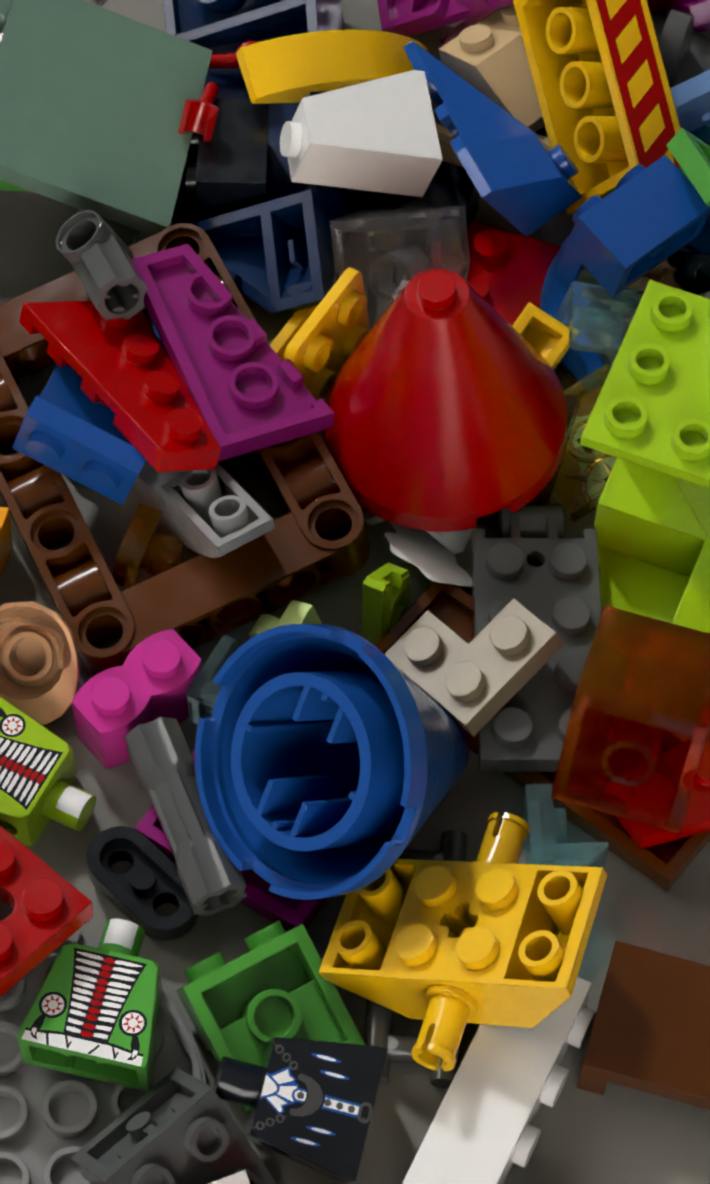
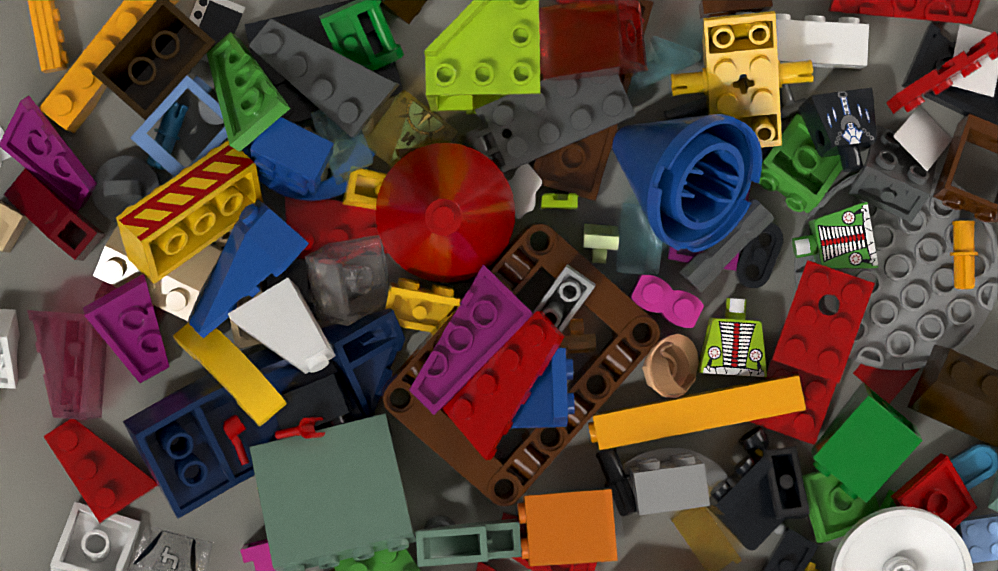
camera: 115 degrees left, 30 degrees up
dark grey piece [55,210,148,320] -> none
plate [385,598,564,737] -> none

